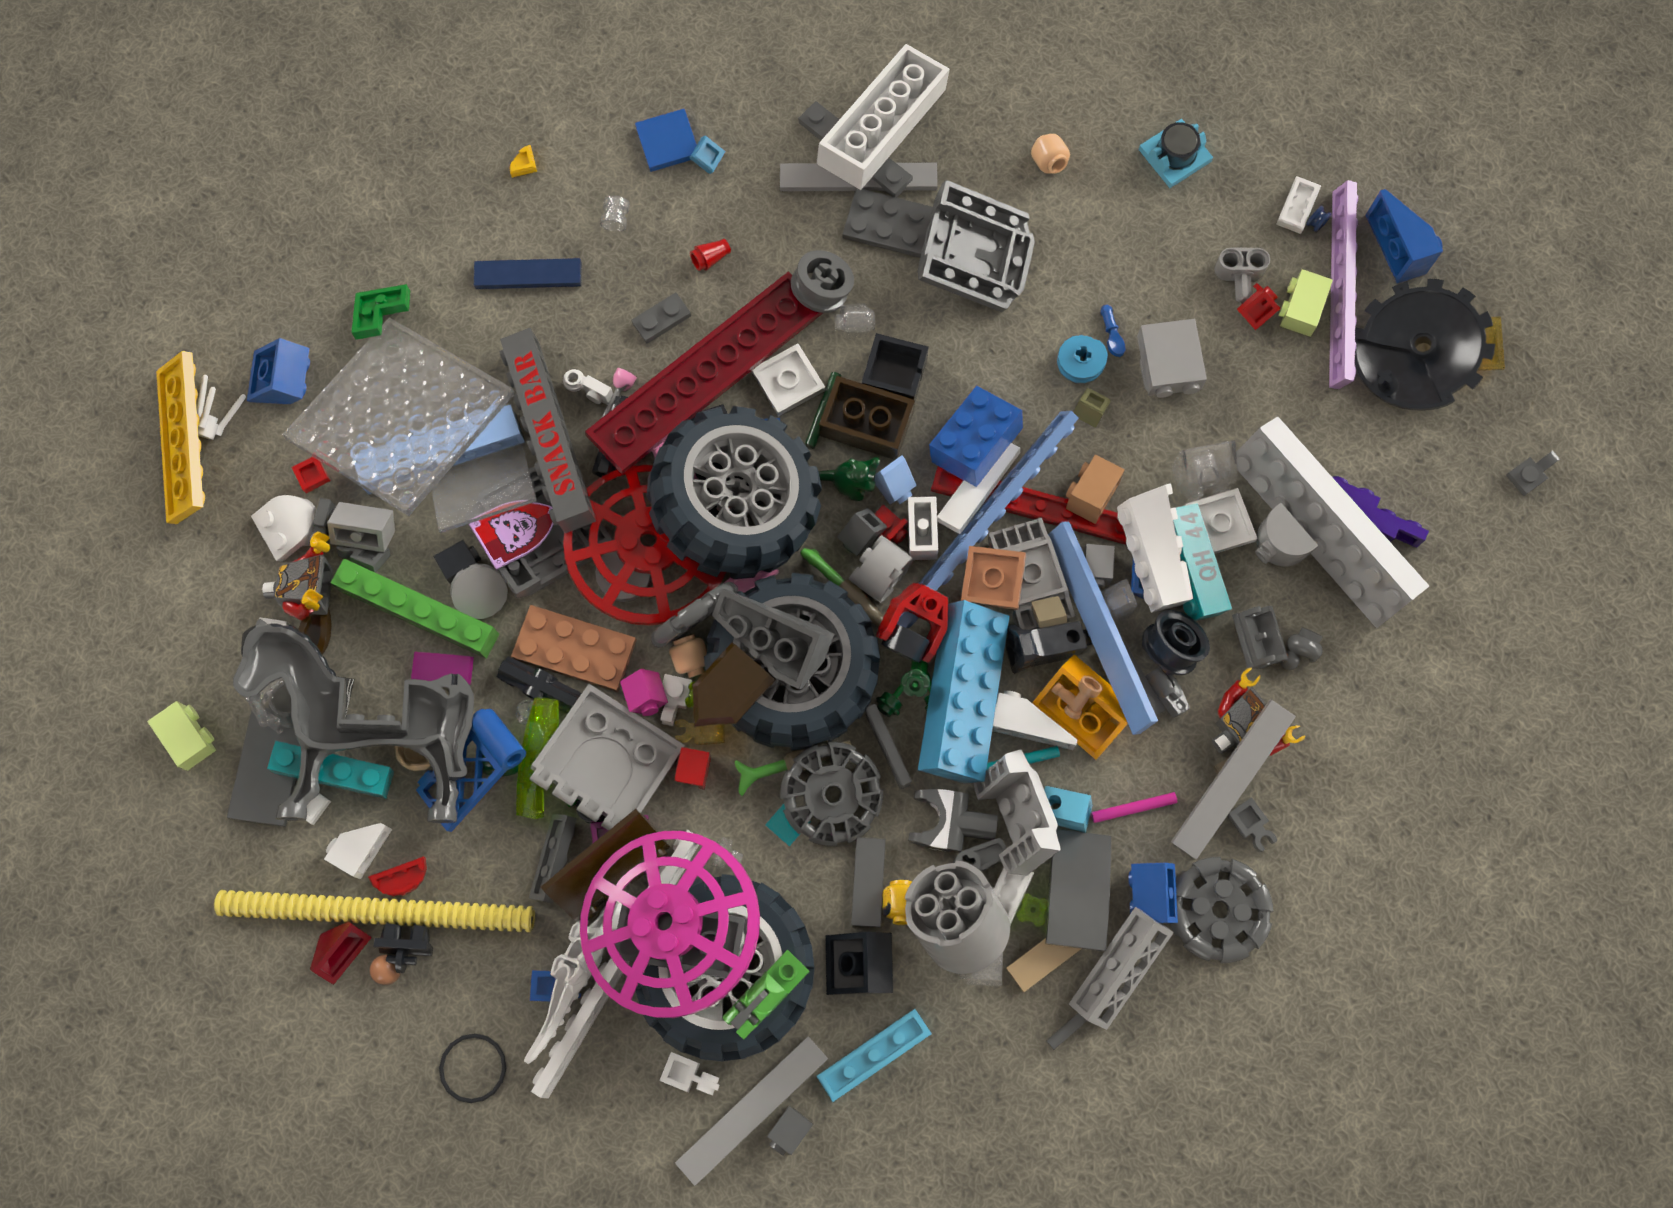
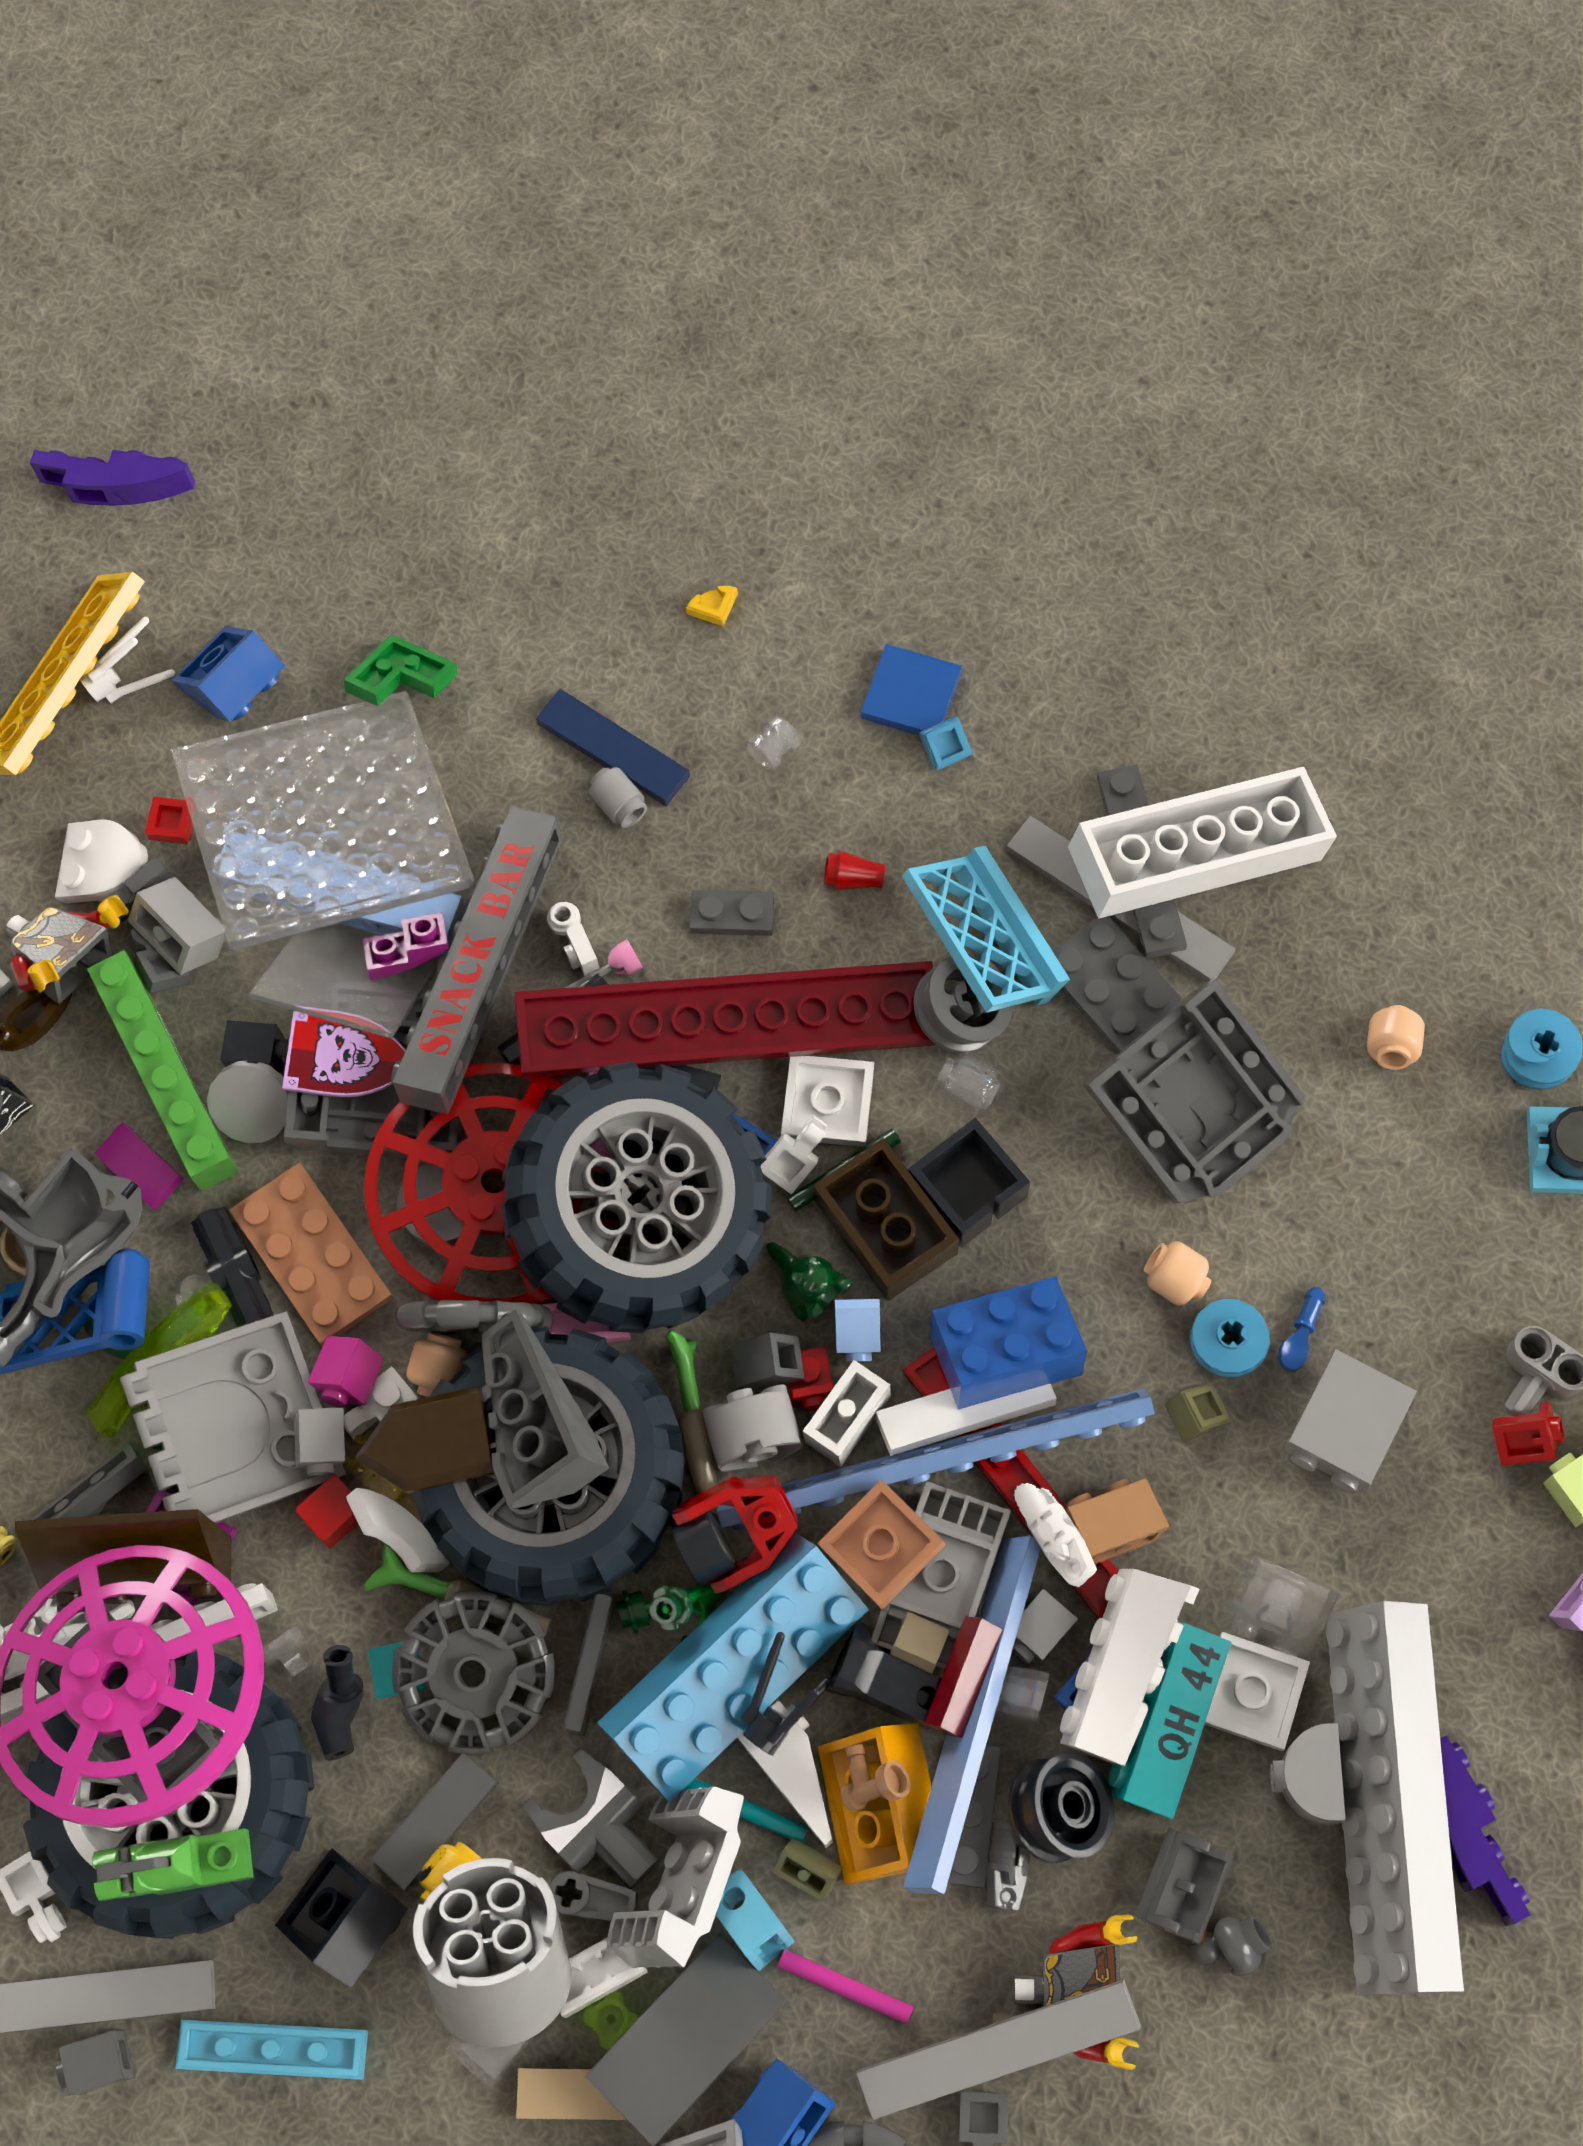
camera: 40 degrees right, 5 degrees down
none -> dark purple slope [30,450,195,506]
none -> light grey brick [294,1408,345,1476]
none -> black arm [311,1645,363,1761]
none -> white tile [346,1488,450,1572]
none -> magenta slope [363,912,449,981]
none -> light grey brick [589,767,647,828]
none -> black plant [741,1632,831,1756]
none -> white plate [761,1115,827,1194]
none -> olive piece [773,1838,843,1902]
none -> medium azure fence [902,846,1070,1013]
none -> dark red piece [924,1616,1002,1738]
none -> white hinge [1014,1483,1097,1587]
none -> light nougat head [1144,1241,1211,1306]
none -> dark azure piece [1501,1008,1583,1089]

